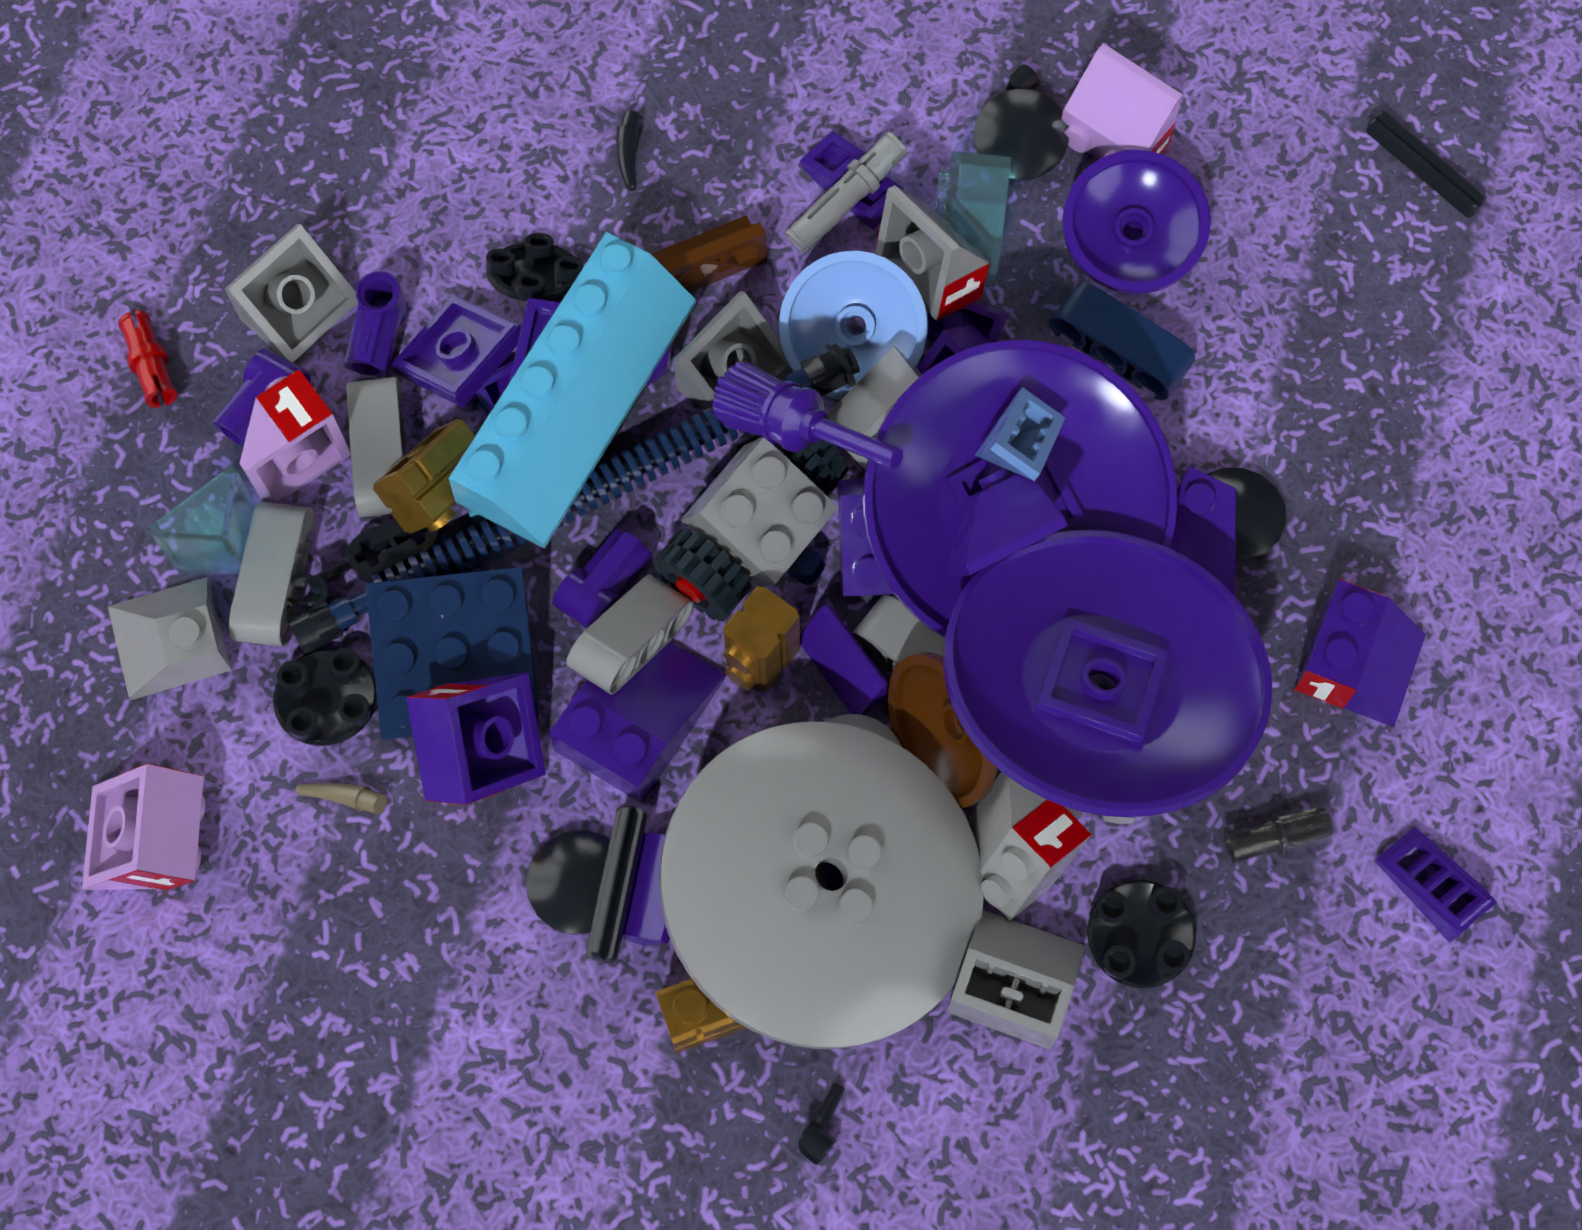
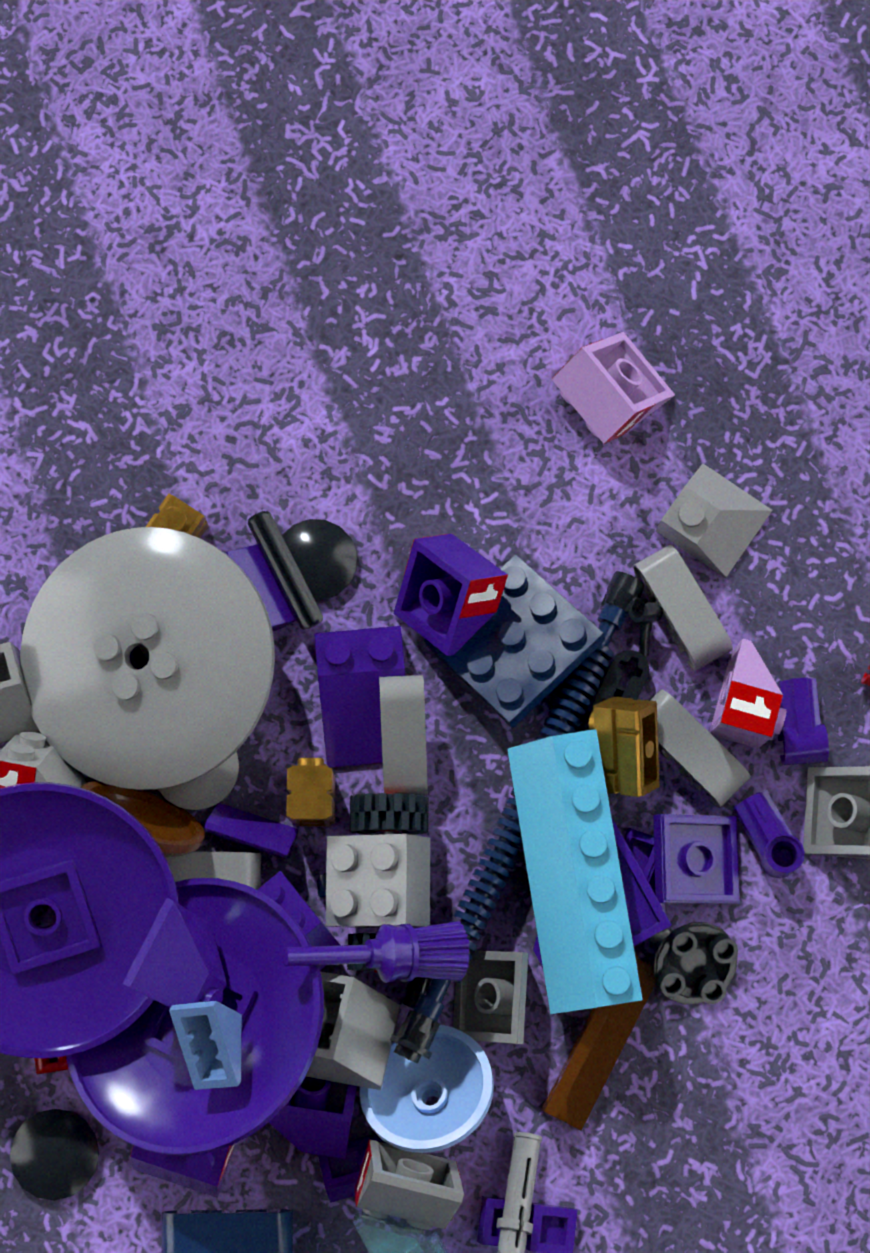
camera: 140 degrees right, 10 degrees up
clear light blue slope [146,465,256,576] -> none
black dish [273,648,377,746] -> none
dark tan helmet [295,783,387,815] -> none
dark purple piece [552,529,652,629] -> none
black helmet [616,110,642,191] -> none
black hand [798,1083,845,1165] -> none
dark purple wing [1170,466,1237,597] -> none

